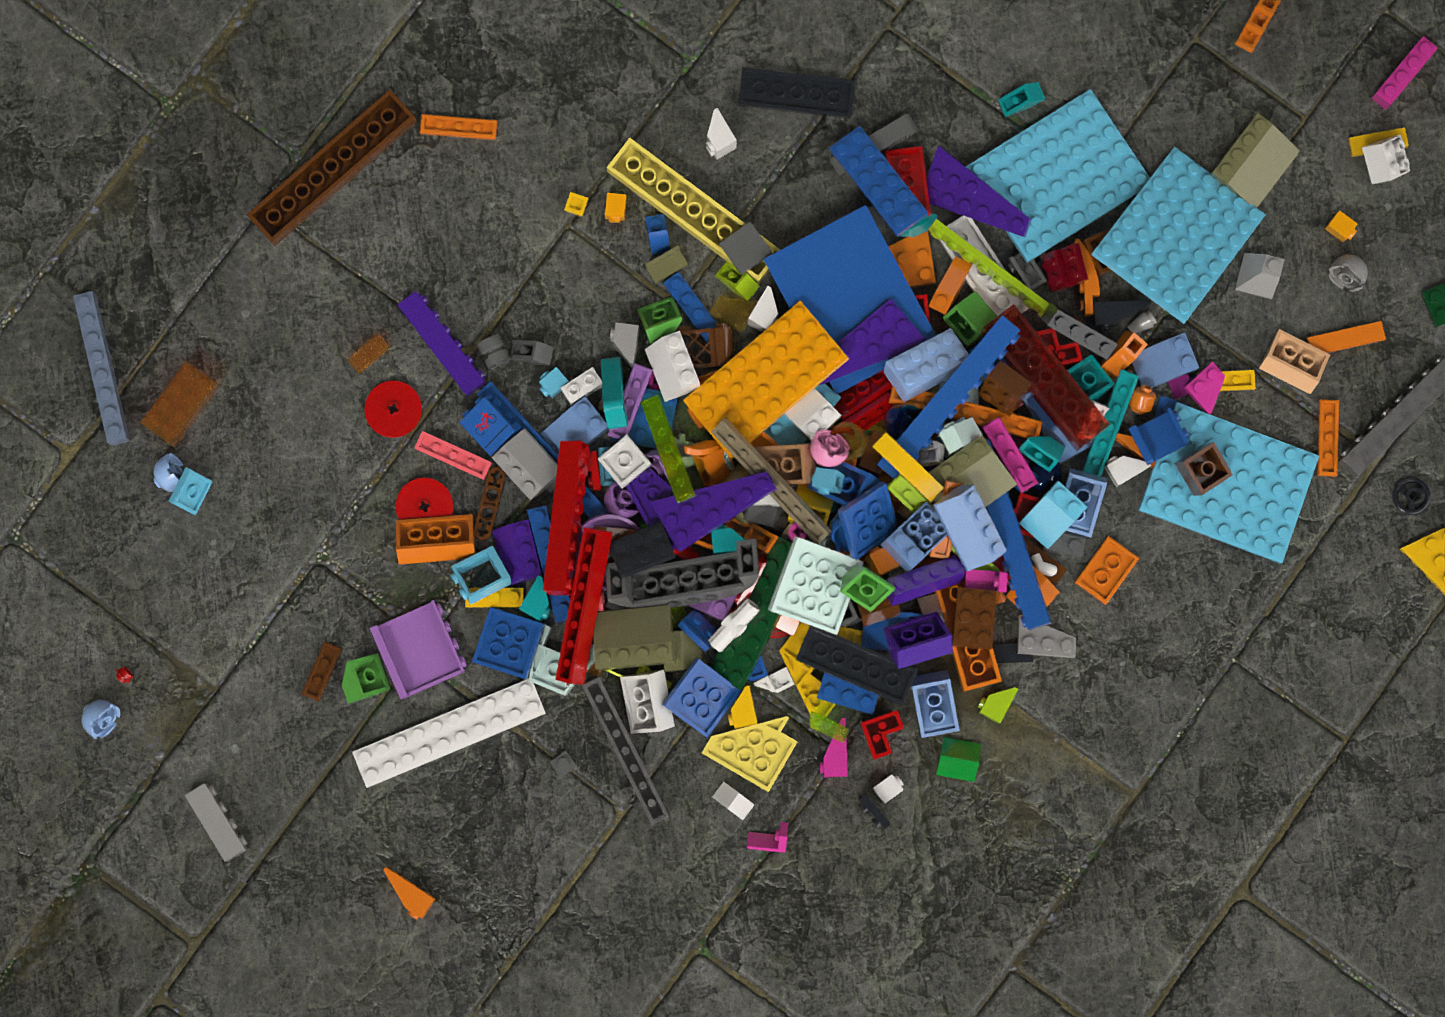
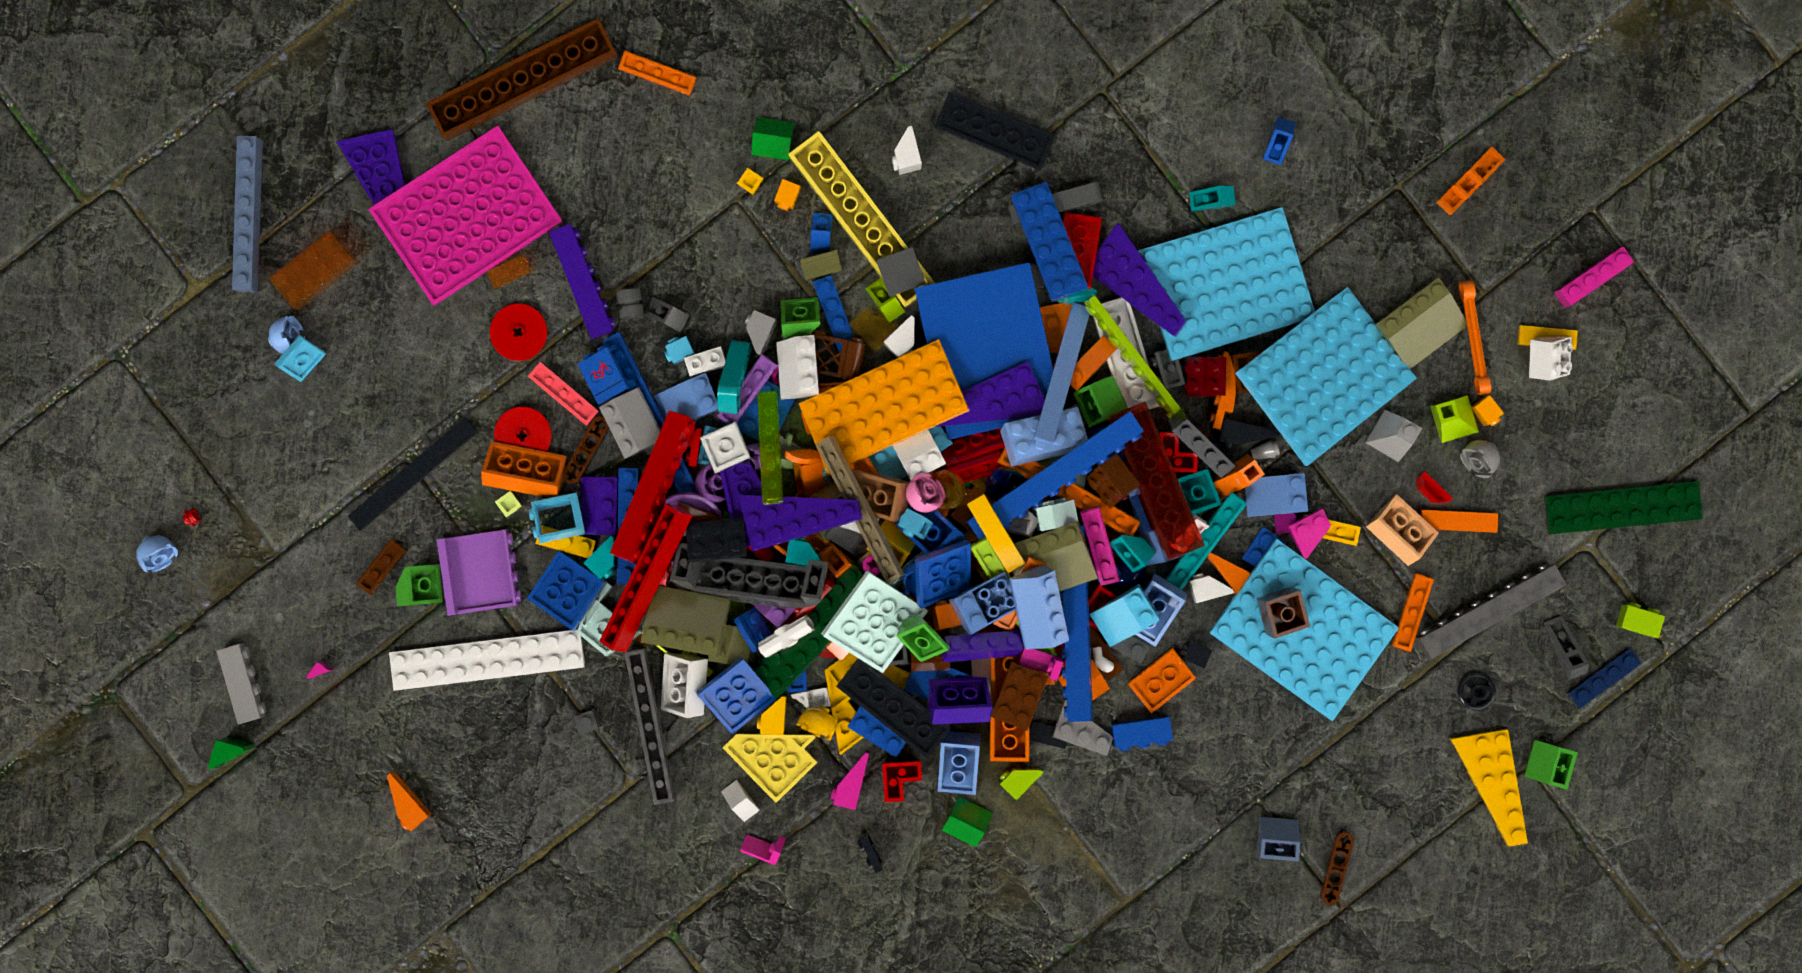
camera: 15 degrees right, 5 degrees up
clear neon green slope [810,712,849,743] -> none
white brick [873,774,904,804] -> none
orange head [1129,385,1156,414] -> none
blue panel [1129,408,1190,465] -> none
none -> green slope [208,737,255,770]
none -> dark pink slope [306,661,333,679]
none -> dark purple wing [336,129,406,205]
none -> black tile [348,418,478,531]
none -> dark pink plate [368,126,563,306]
none -> yellowish green plate [495,491,523,517]
none -> green slope [751,117,795,161]
none -> yellow cylinder [796,706,836,741]
none -> medium blue tile [1034,302,1090,445]
none -> blue brick [1111,716,1173,751]
none -> black brick [1180,641,1212,669]
none -> sand blue slope [1256,817,1300,861]
none -> blue slope [1263,117,1296,165]
none -> reddish brown beam [1320,831,1354,905]
none -> red slope [1416,472,1453,504]
none -> lime slope [1430,395,1479,443]
none -> orange piece [1459,280,1491,395]

